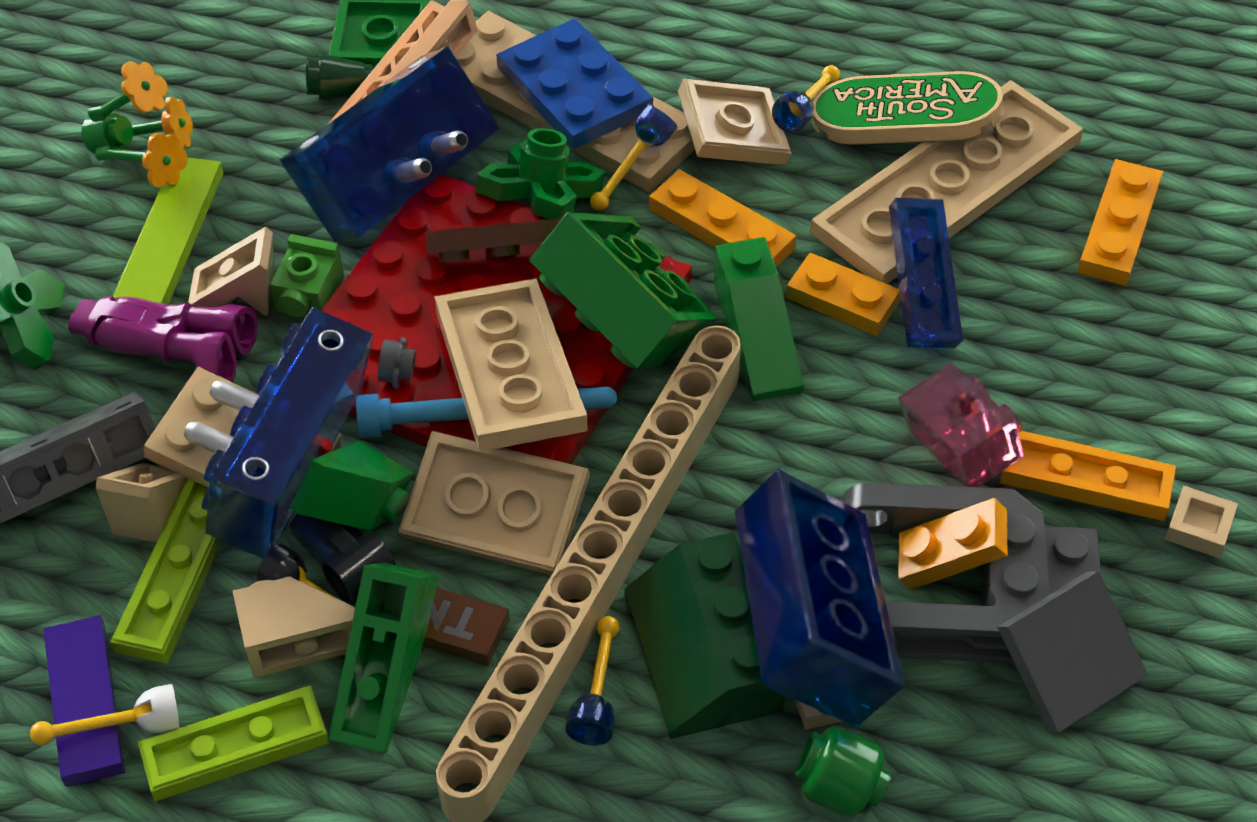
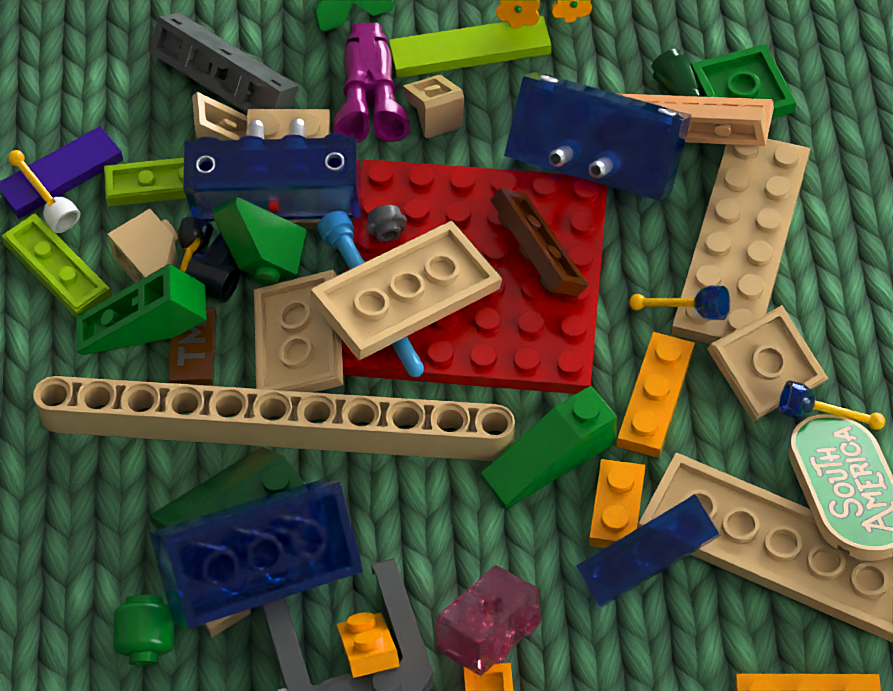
camera: 70 degrees right, 5 degrees up
bright green brick [270,234,344,319] -> none
green plant [475,128,605,219] -> none
blue plate [496,18,653,150] -> none
green wedge [529,212,717,369] -> none
hinge [565,616,620,746] -> none

